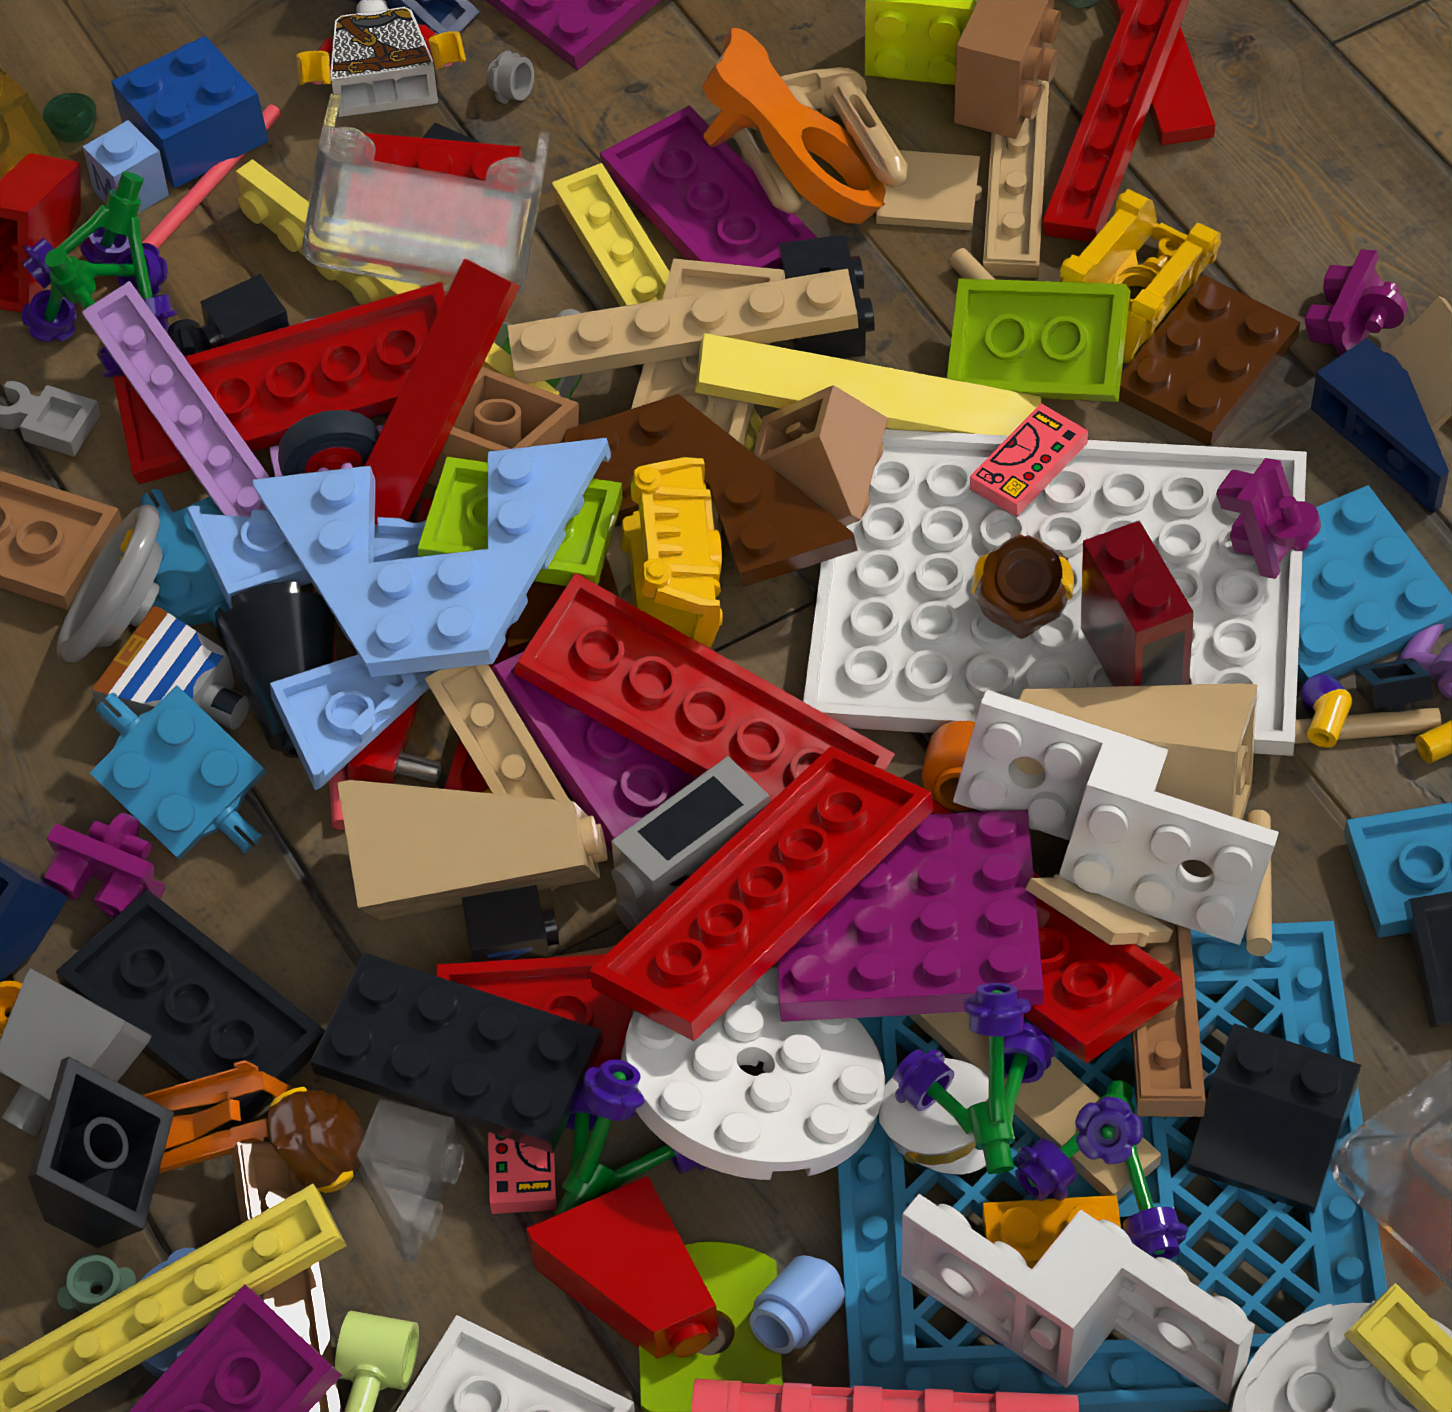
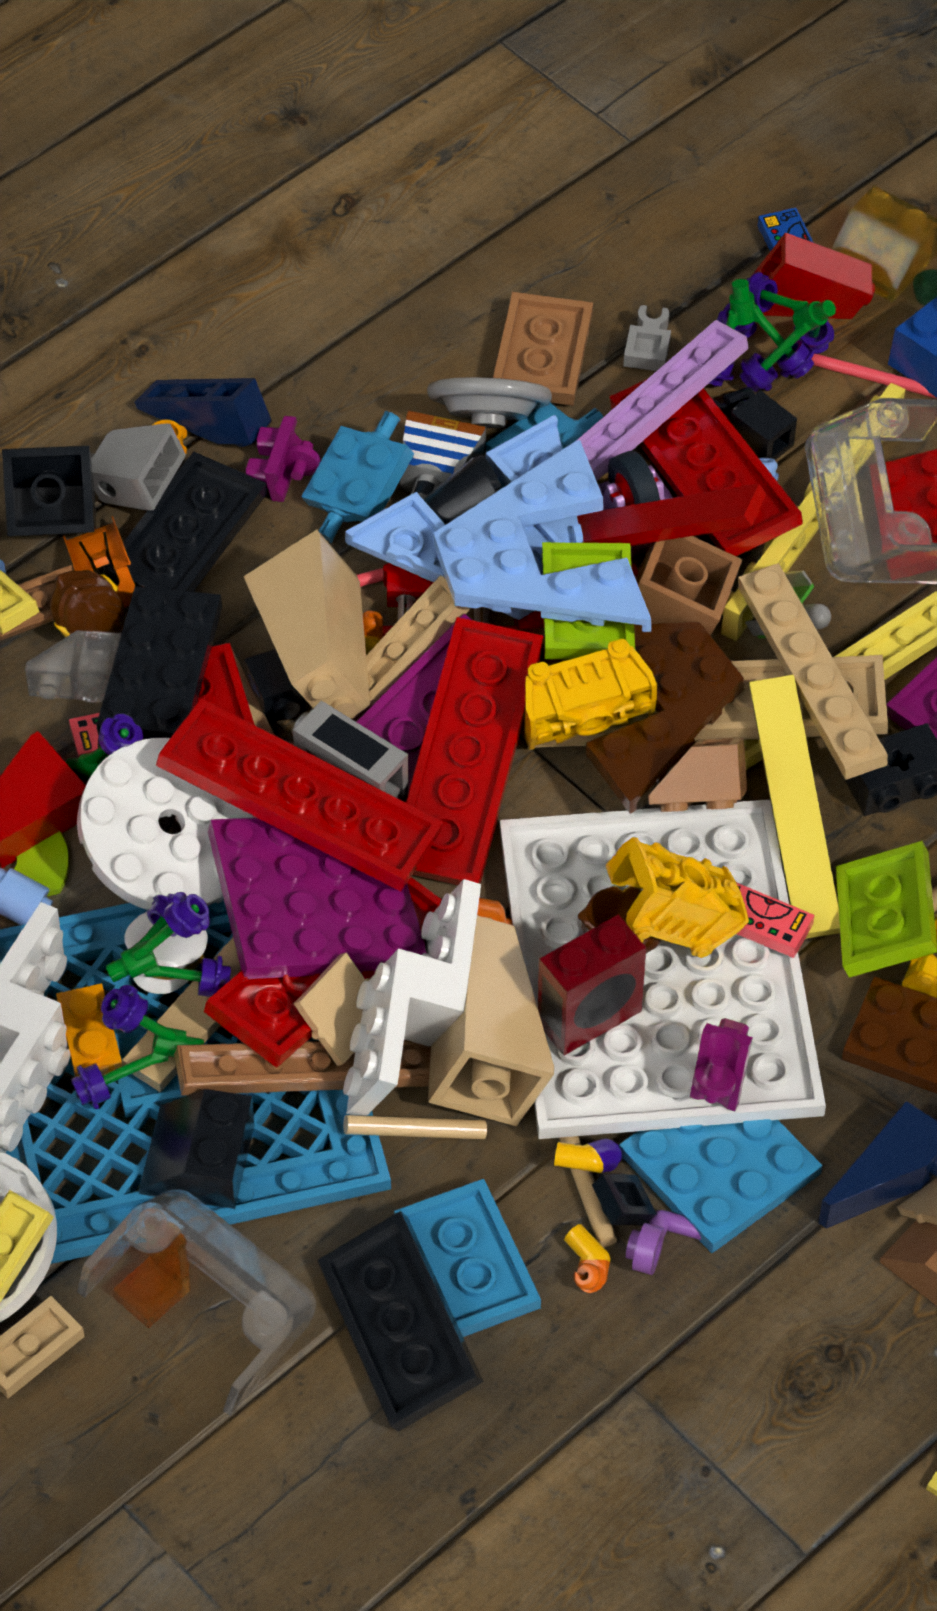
camera: 75 degrees right, 0 degrees up
light blue brick [83,120,169,214] -> none
none -> yellow piece [605,837,749,958]

